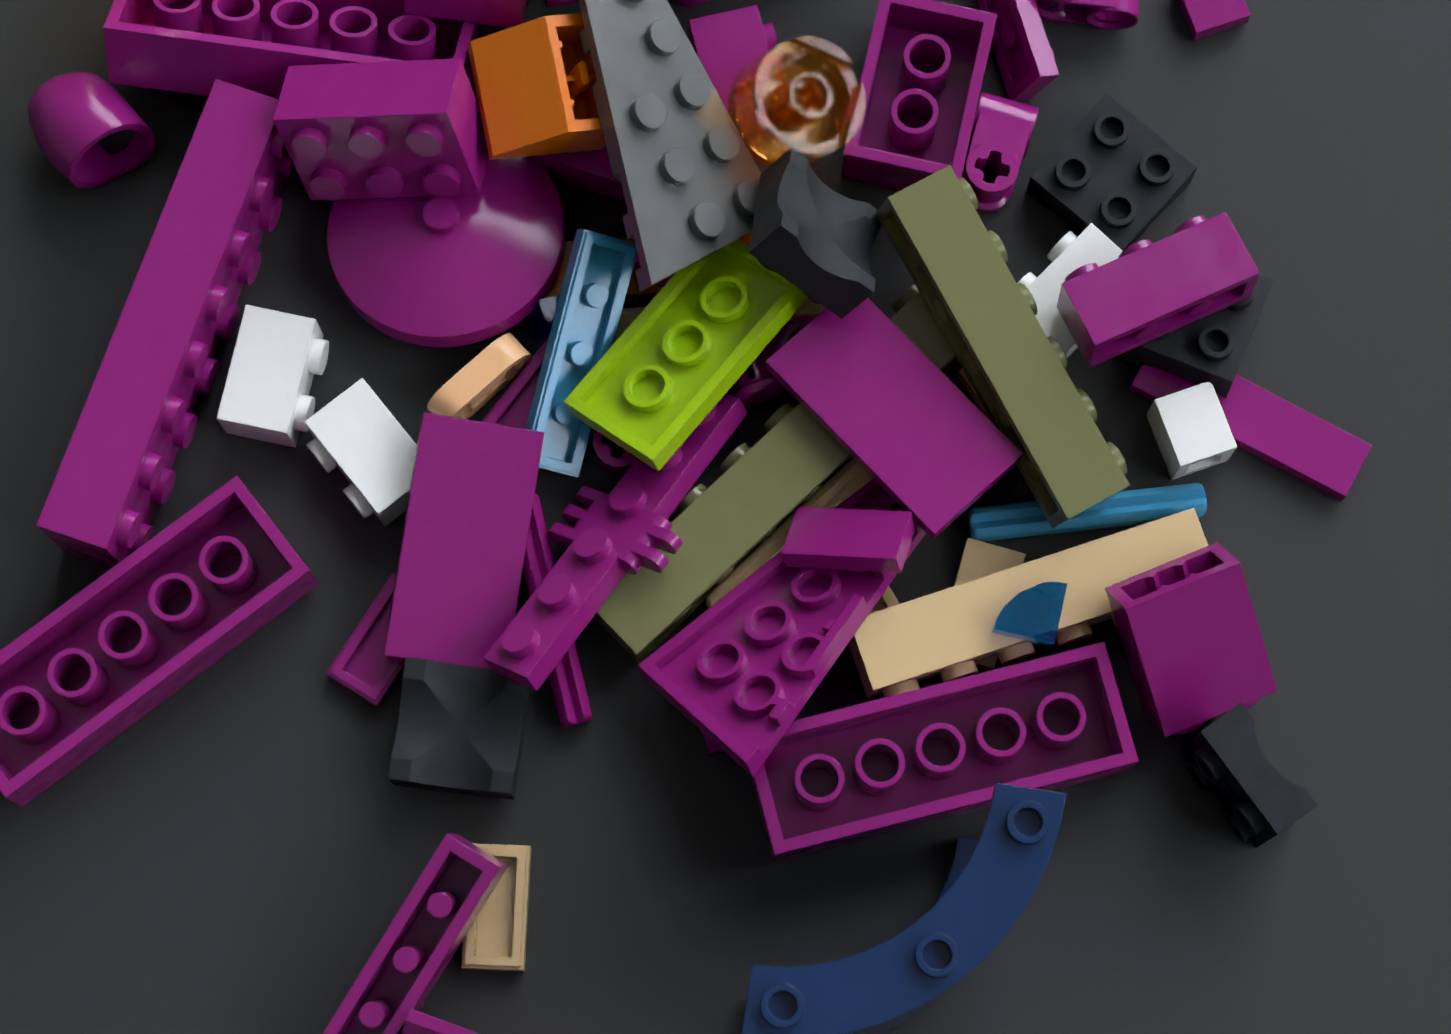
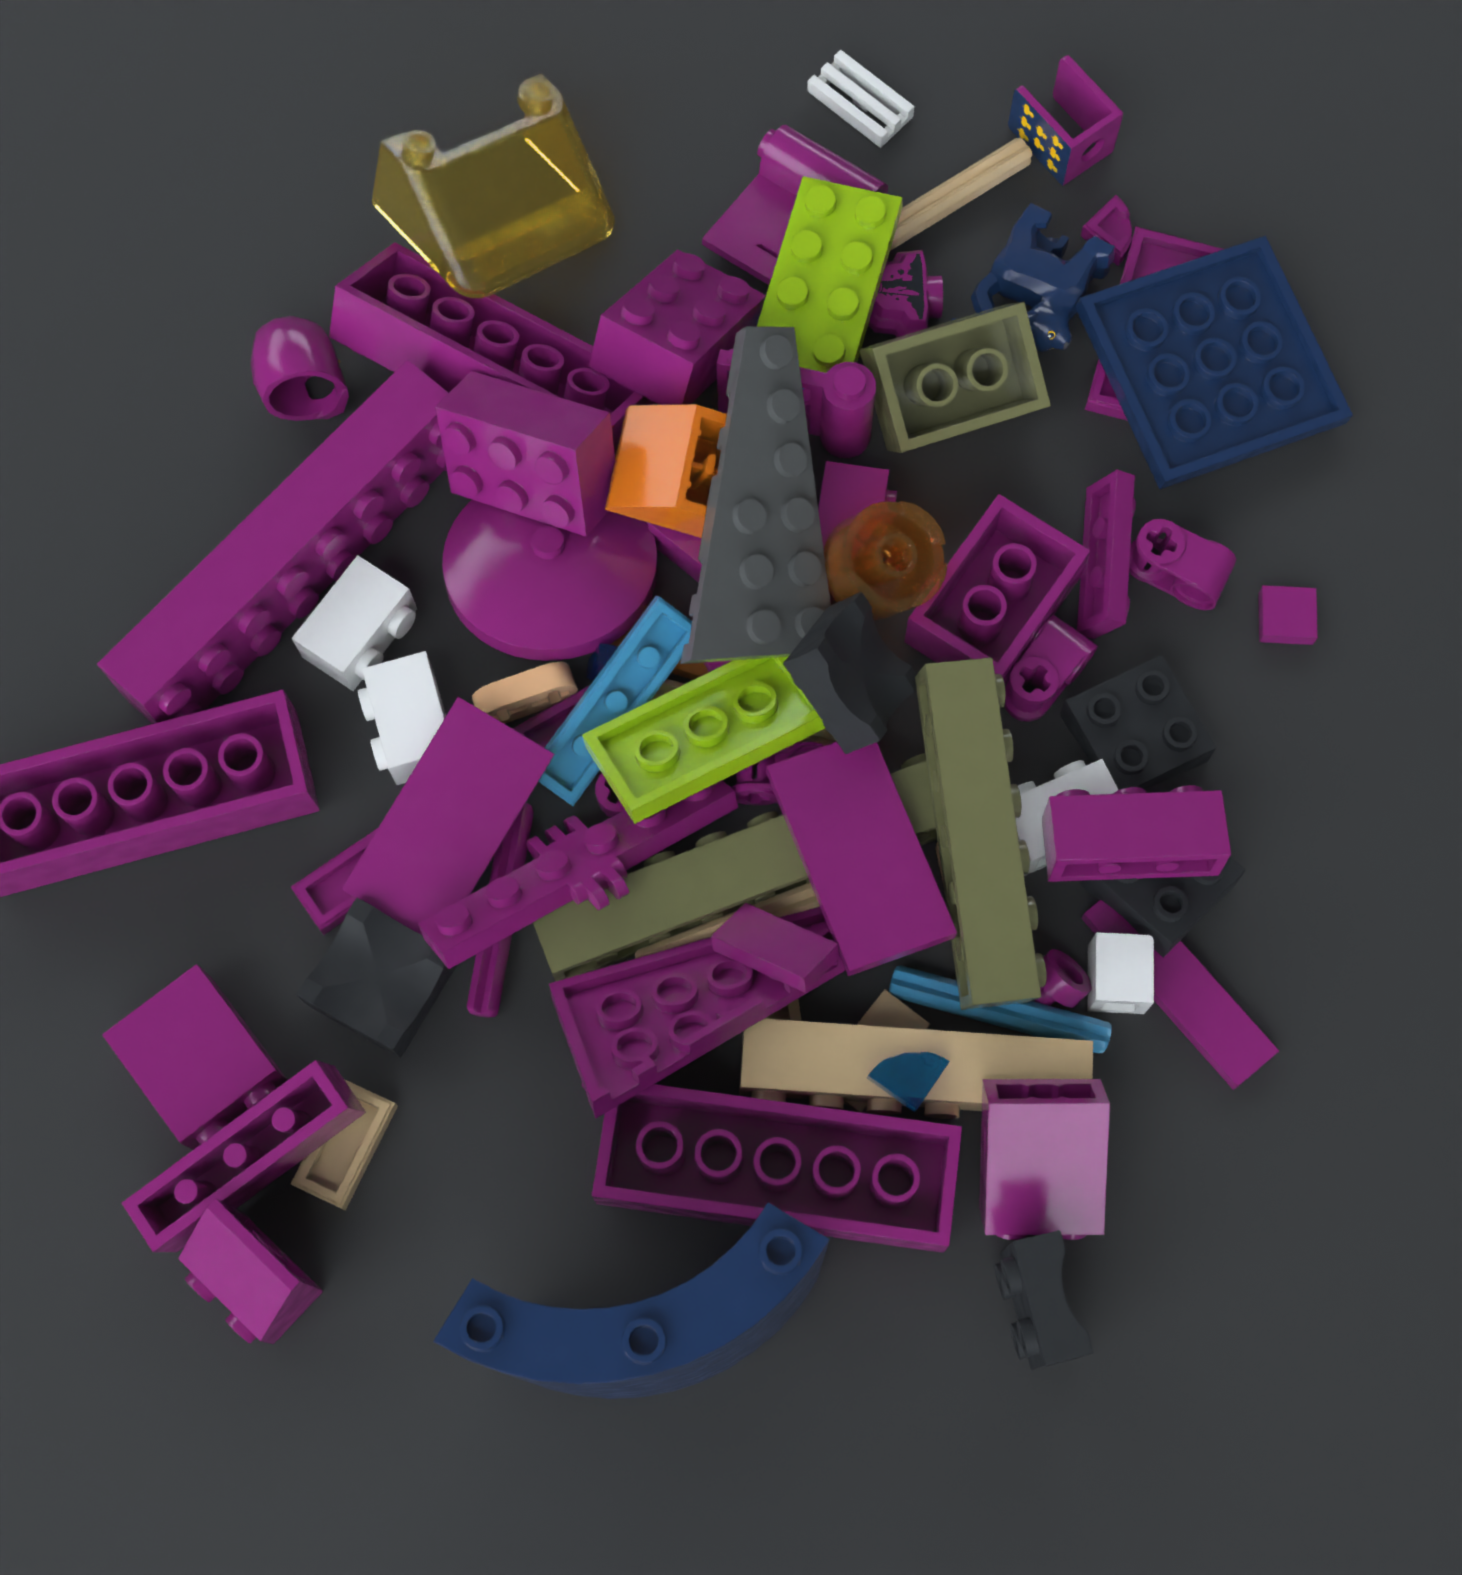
camera: 25 degrees right, 5 degrees down
none -> magenta brick [102,964,288,1150]
none -> magenta tile [1035,949,1092,1008]

